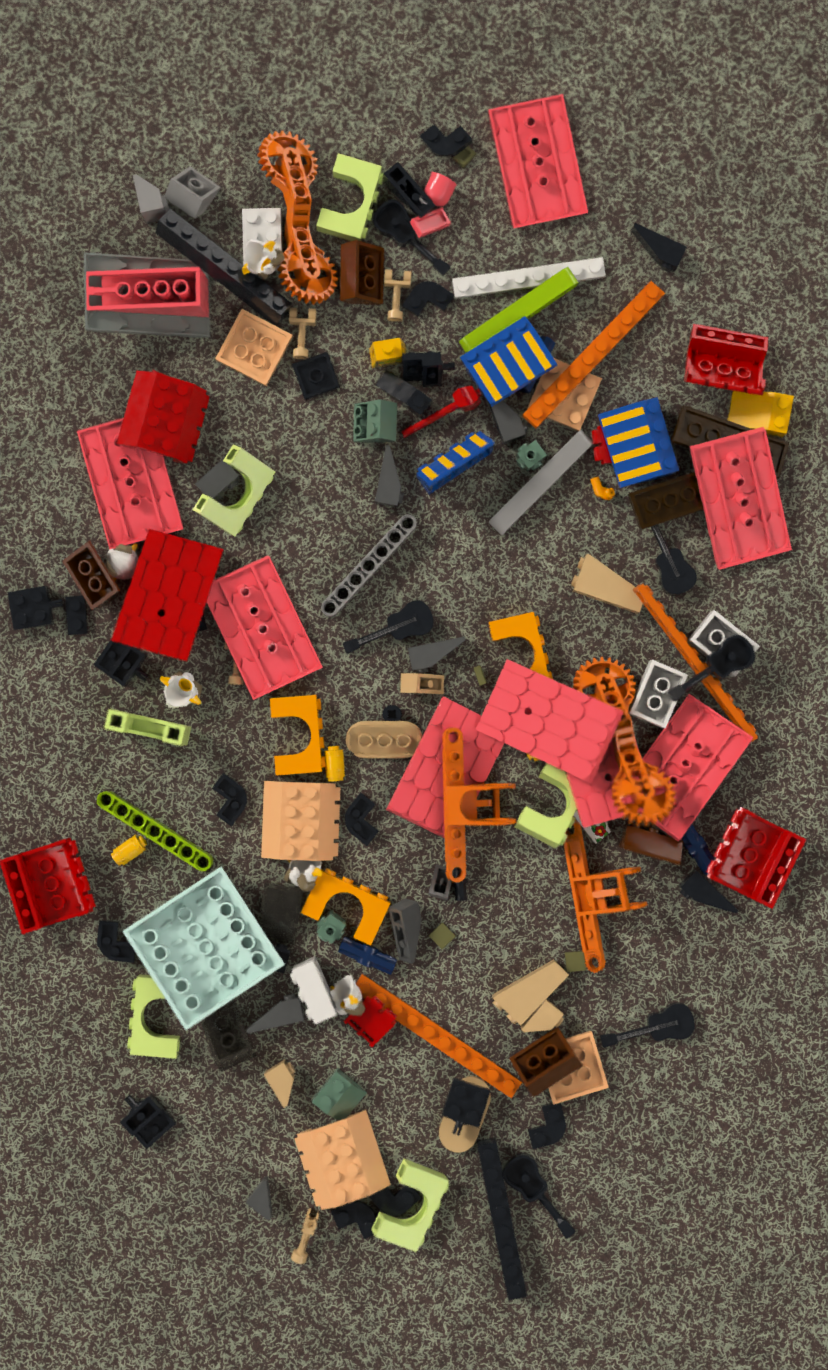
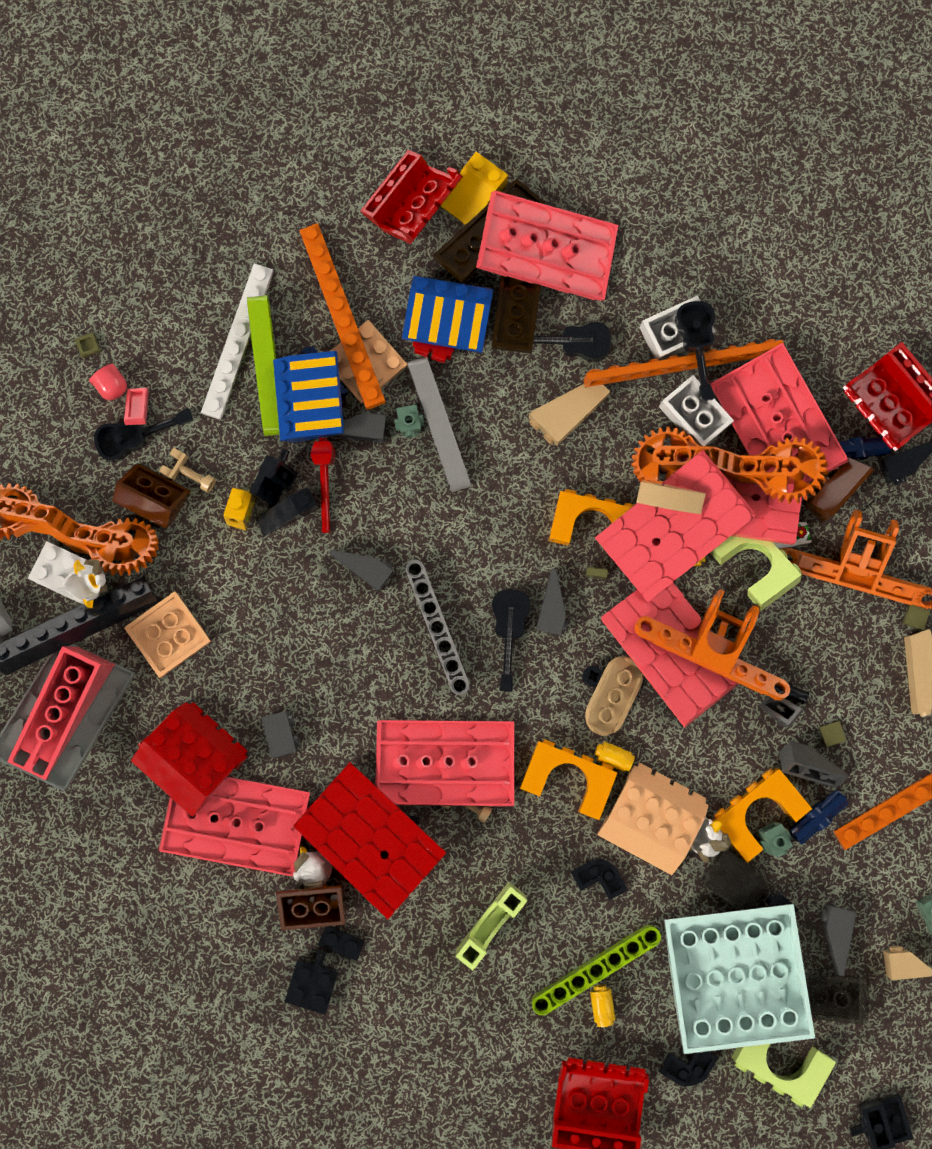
camera: 65 degrees left, 5 degrees down
black plate [94,640,150,687] -> none
white hair [160,671,202,709] -> none
yellowish green arch [193,445,275,536] -> none
tan bar [289,308,316,359] -> none
white brick [290,956,337,1024] -> none
black tile [292,352,341,401] -> none
yellowish green arch [316,153,384,241] -> none
white hair [330,975,365,1016] -> none
red plate [343,995,397,1048] -> none
black plate [345,792,379,846] -> none
sand green slope [353,399,397,443] -> none
black slope [383,162,435,219] -> none
tan slope [400,673,444,694] -> none
black plate [402,281,455,317] -> none
blue slope [416,431,494,495] -> none
black plate [420,124,473,158] -> none
coral piece [488,94,588,228] -> none
light orange arm [590,477,615,500] -> none
black slope [631,223,687,272] -> none
none -> tan slope [636,480,706,514]

